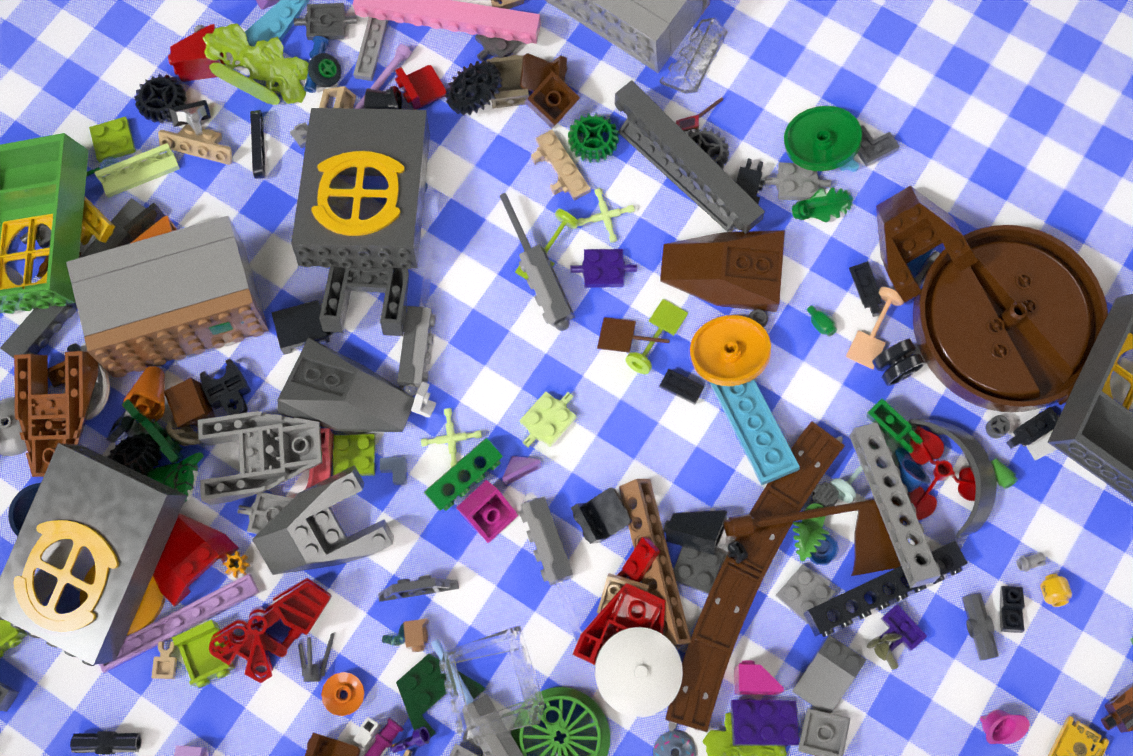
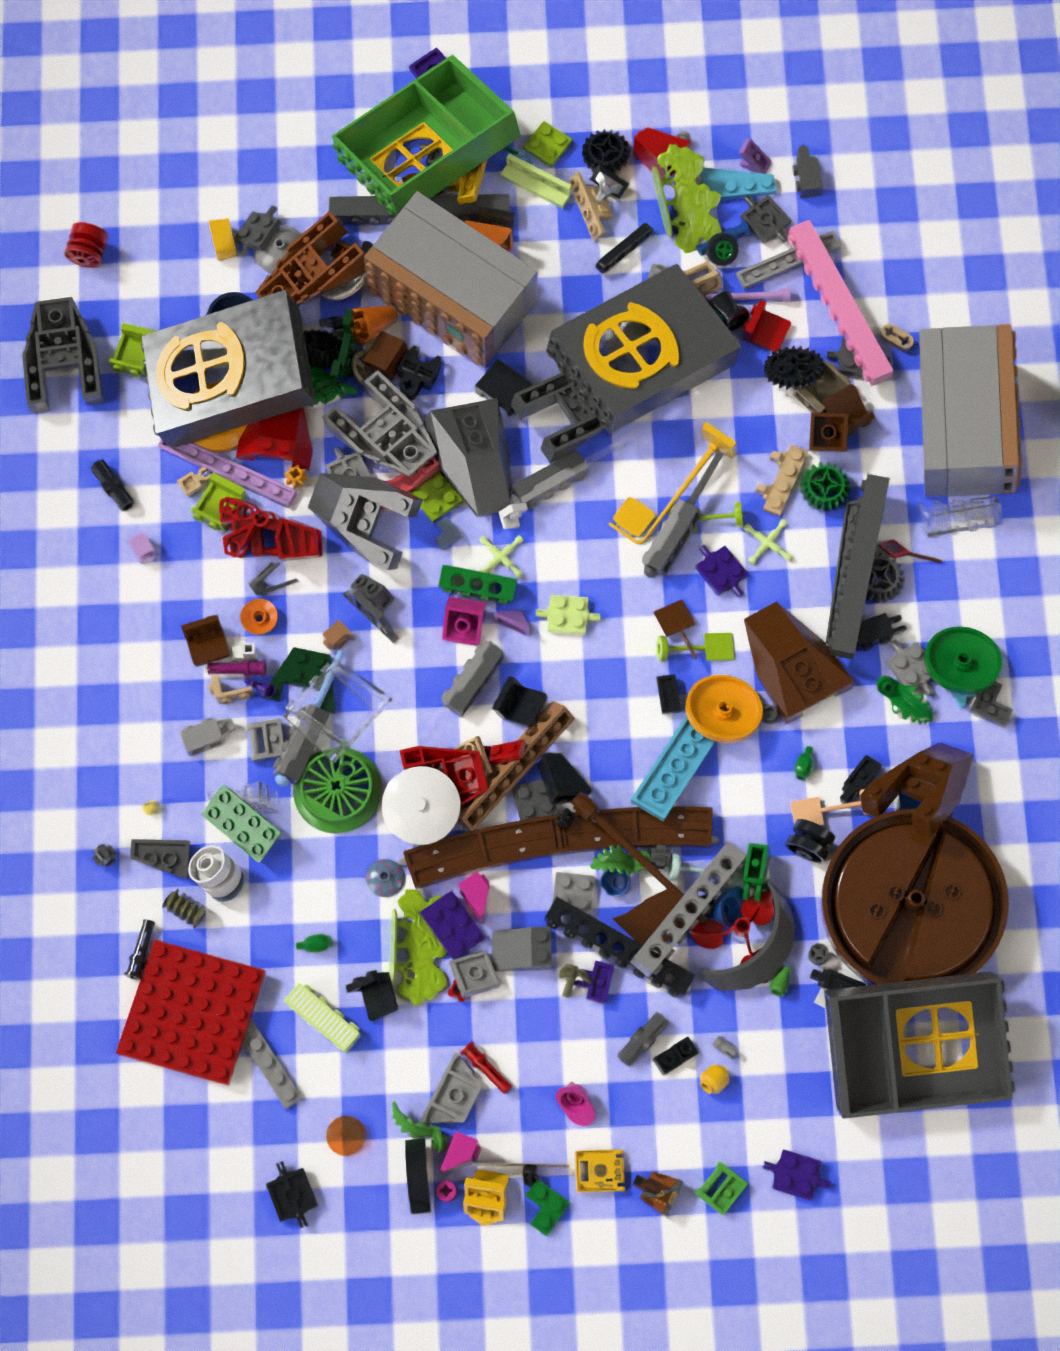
camera: 55 degrees right, 0 degrees up
animal [382,623,405,646] -> none
none -> dark grey bracket [350,574,395,611]
none -> yellow piece [608,422,737,544]

